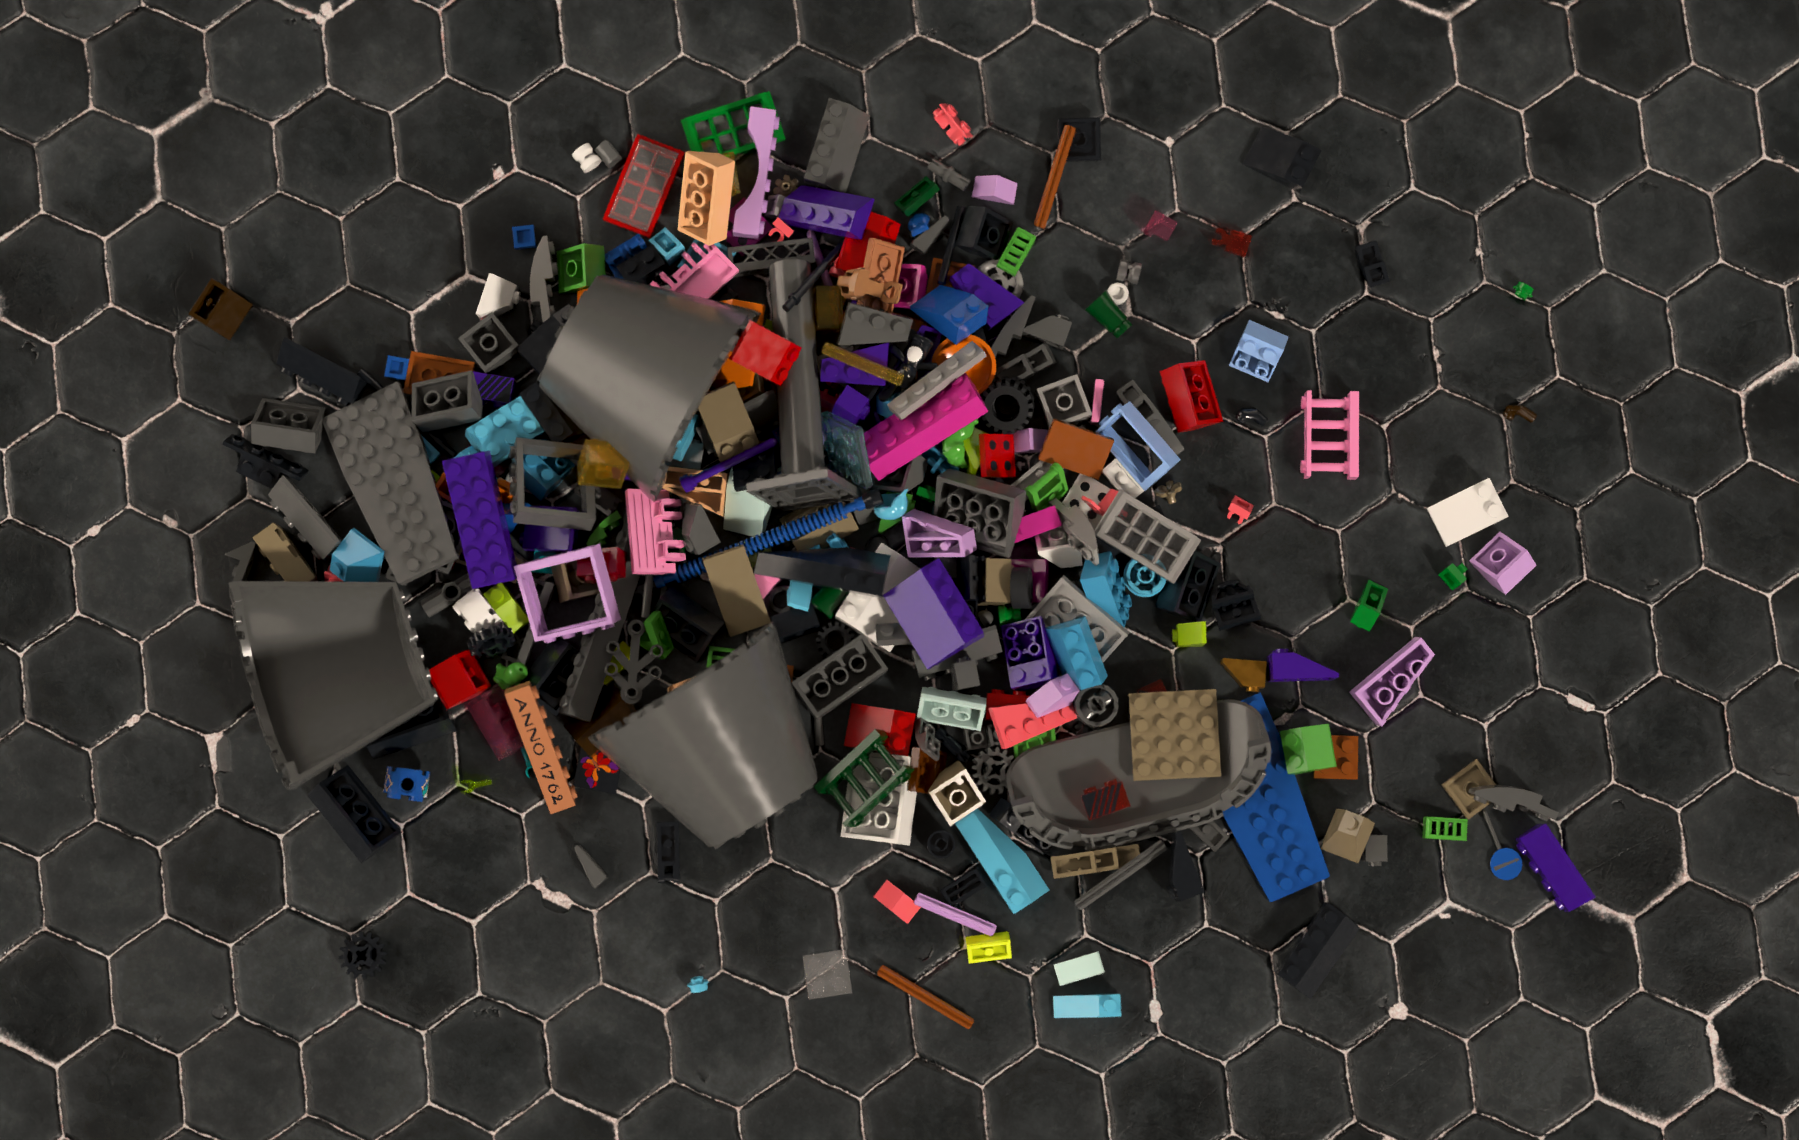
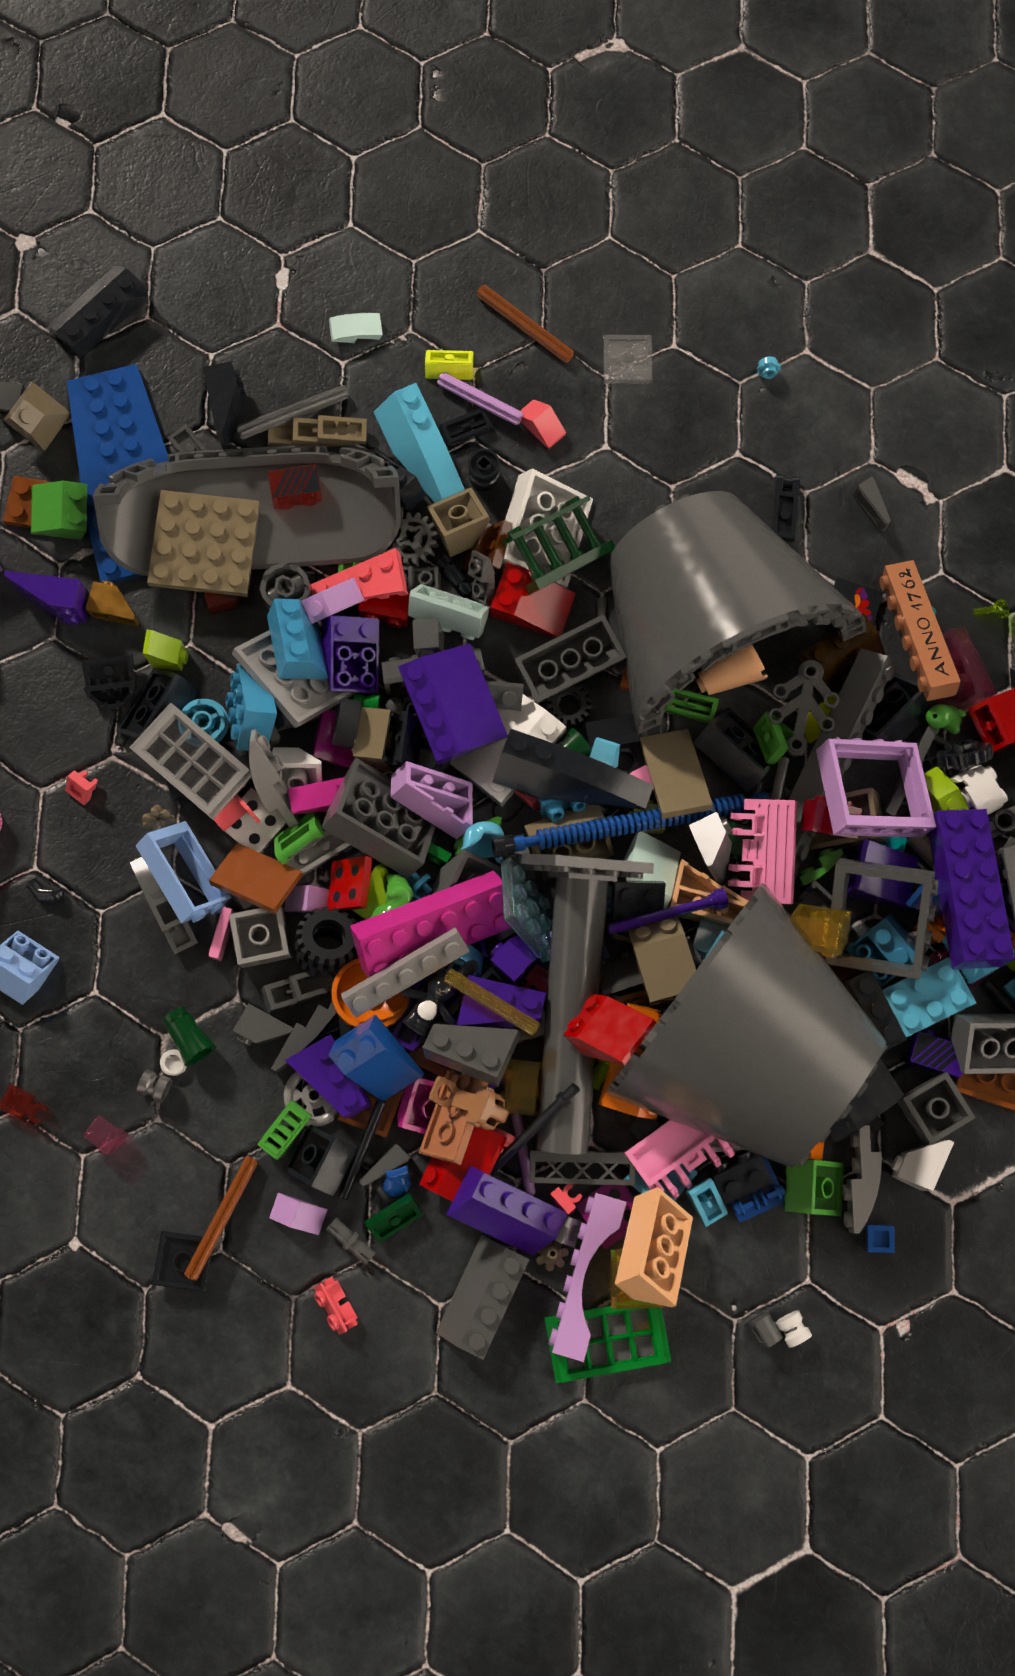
camera: 170 degrees left, 5 degrees down
clear piece [603,134,685,239] -> none
medium azure slope [1053,993,1121,1018] -> none
white plate [1102,458,1144,498] -> none
red slope [1160,360,1223,433] -> none

